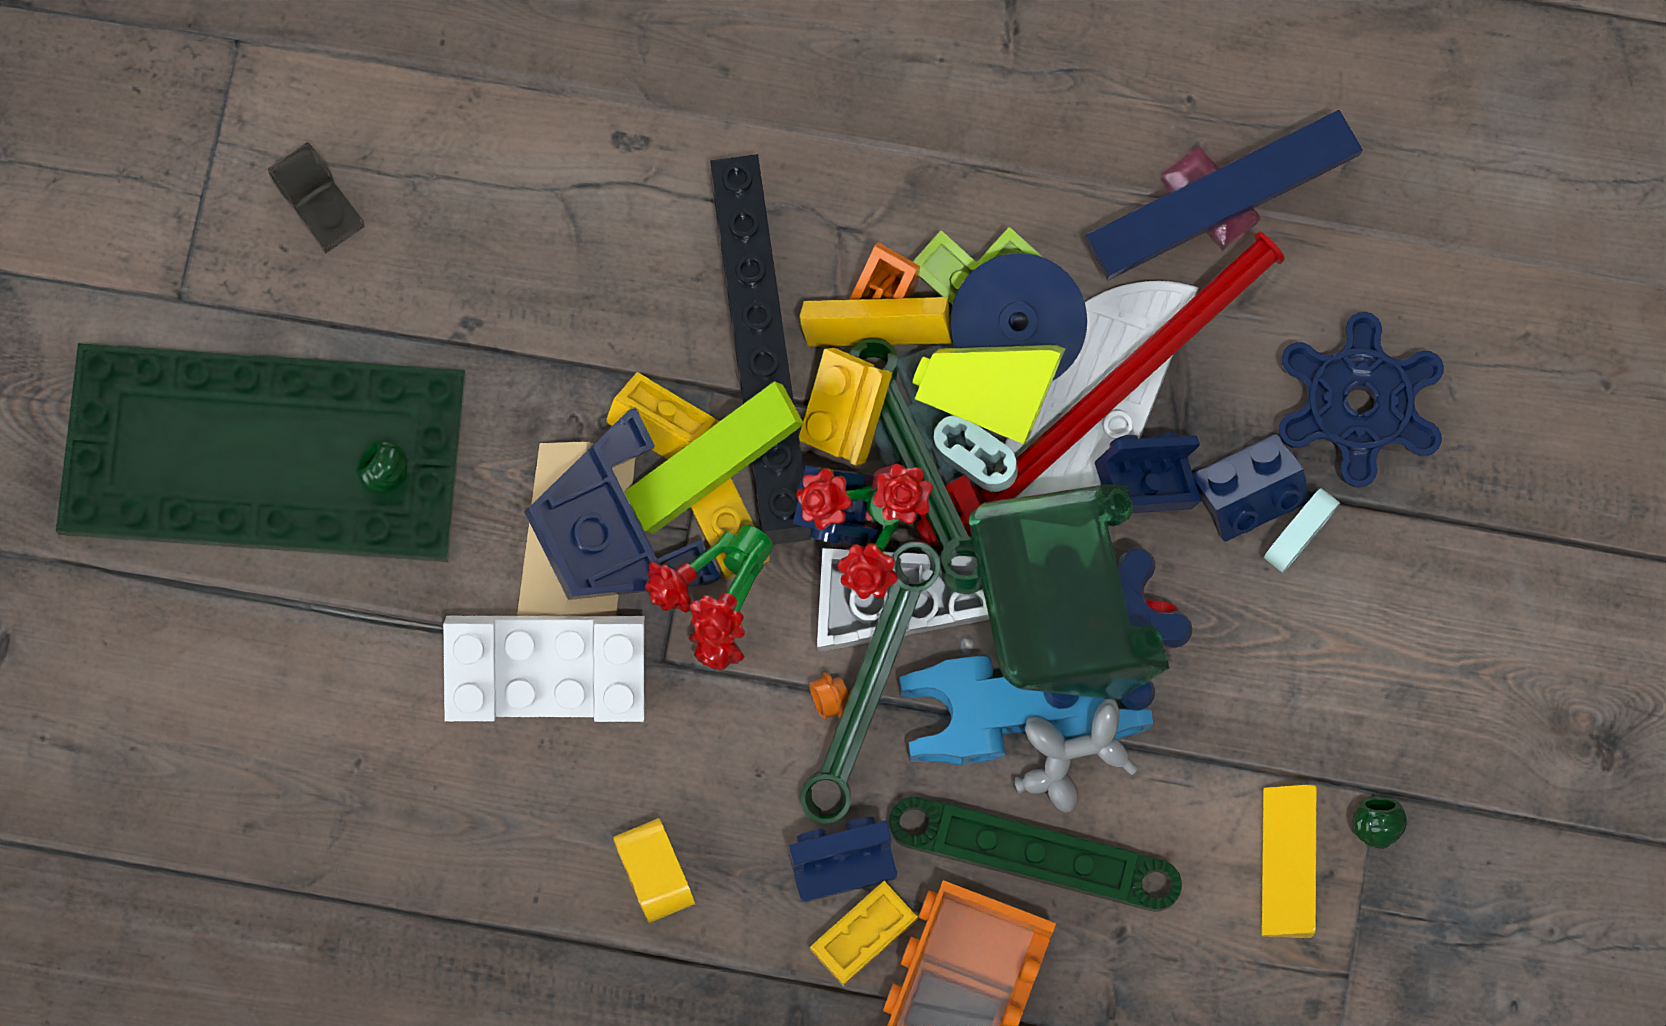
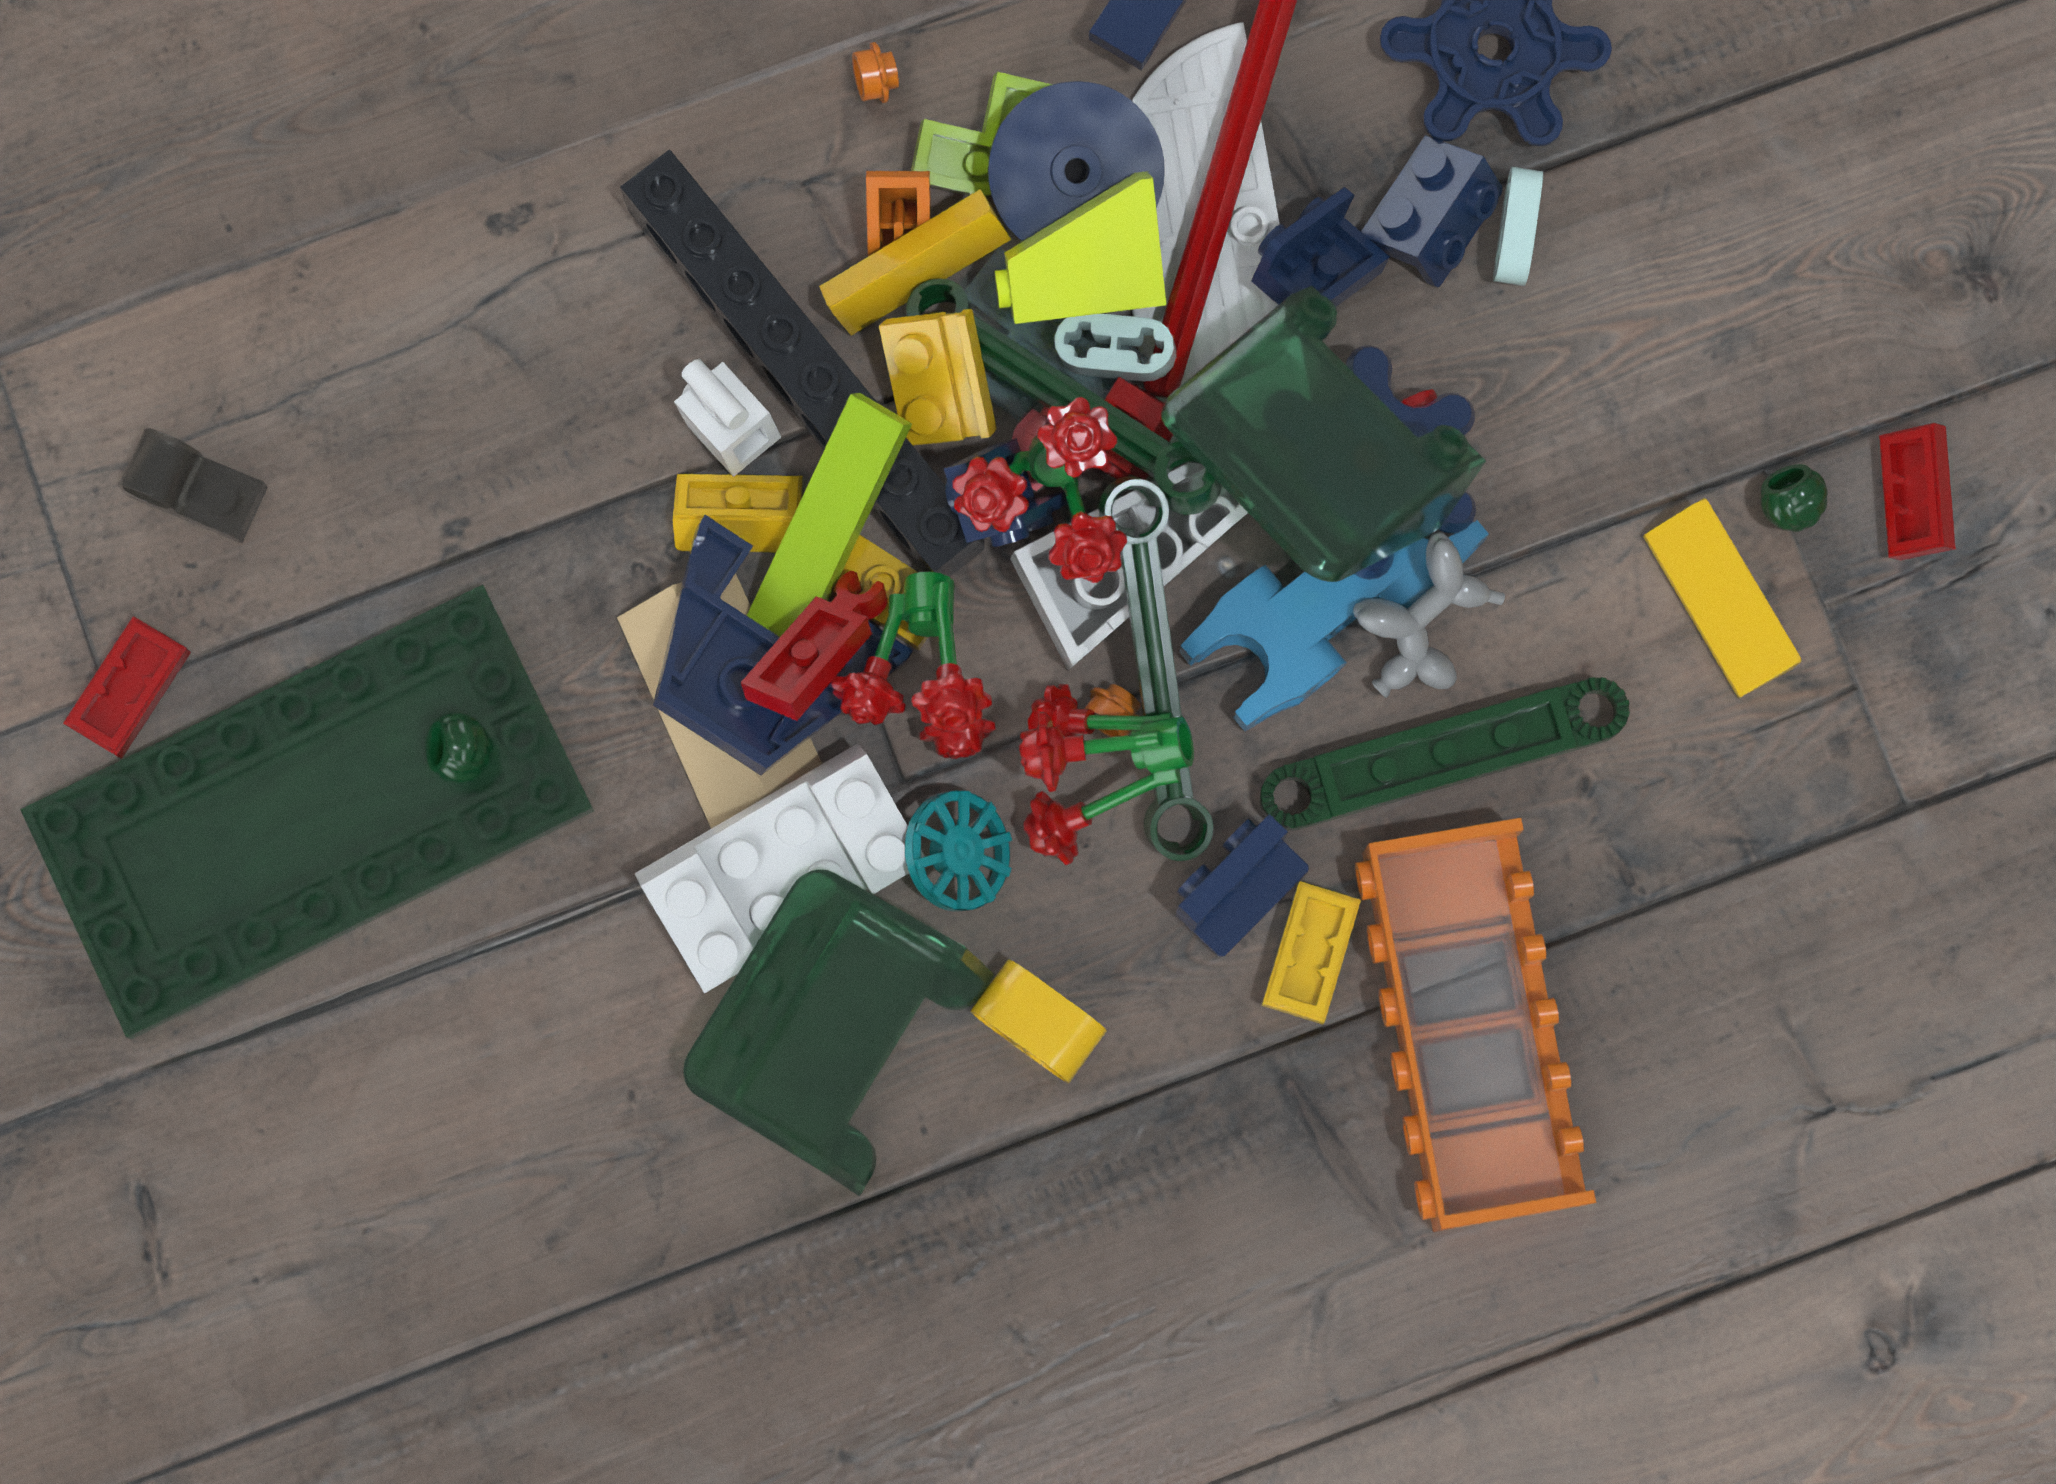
camera: 30 degrees left, 5 degrees up
none -> red plate [63,616,191,759]
none -> white brick [674,359,781,477]
none -> clear green windscreen [683,869,995,1197]
none -> red plate [741,570,888,721]
none -> orange plate [852,42,899,103]
none -> teal wheel [905,790,1013,912]
none -> plant [1019,684,1194,866]
none -> red plate [1879,423,1956,561]

